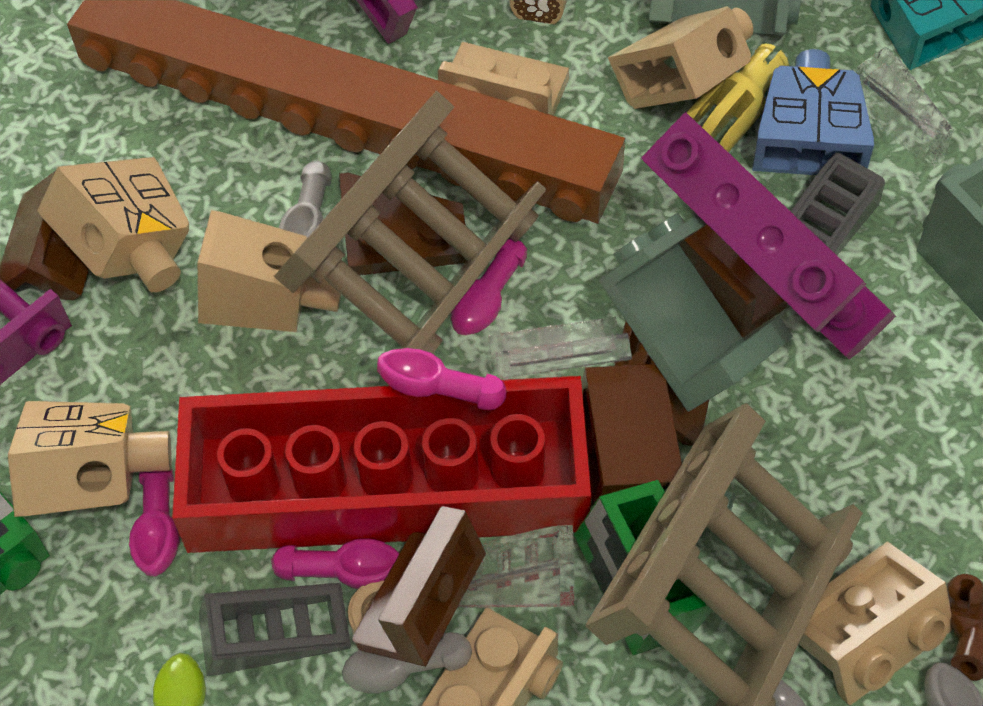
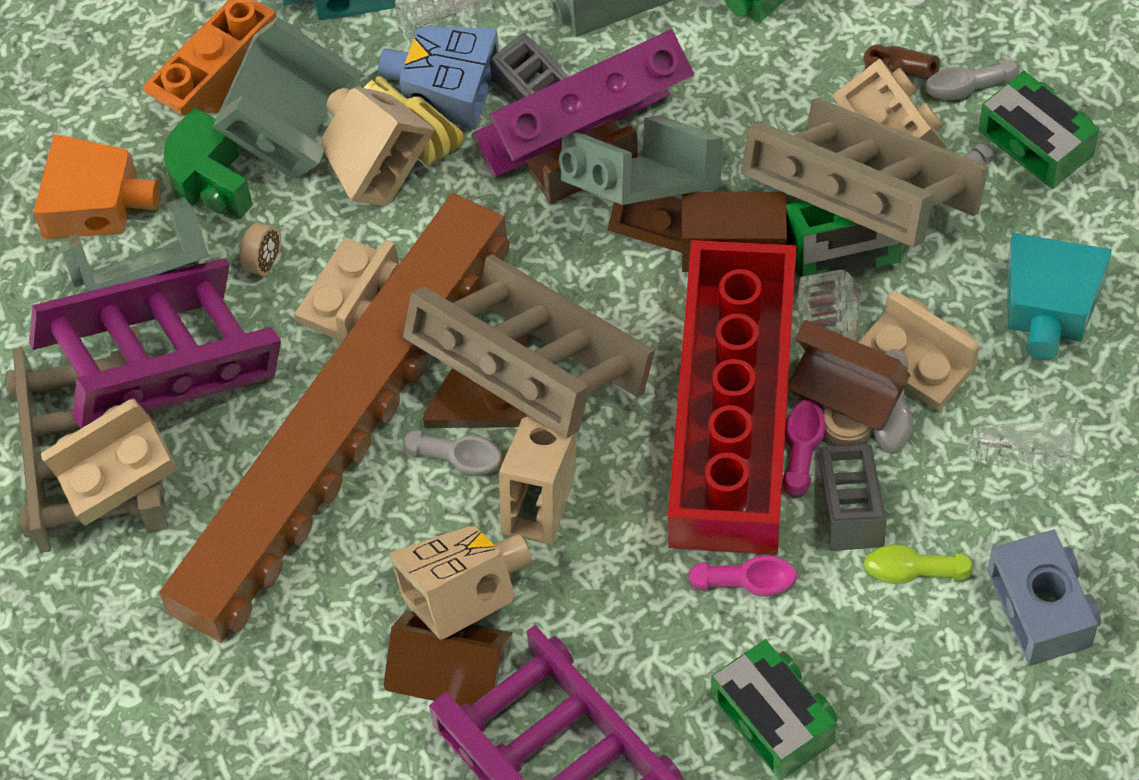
camera: 80 degrees left, 0 degrees up
tan torso [8,401,172,517] -> none
dark pink piece [377,348,506,410] -> none
clear slope [486,317,632,380] -> none

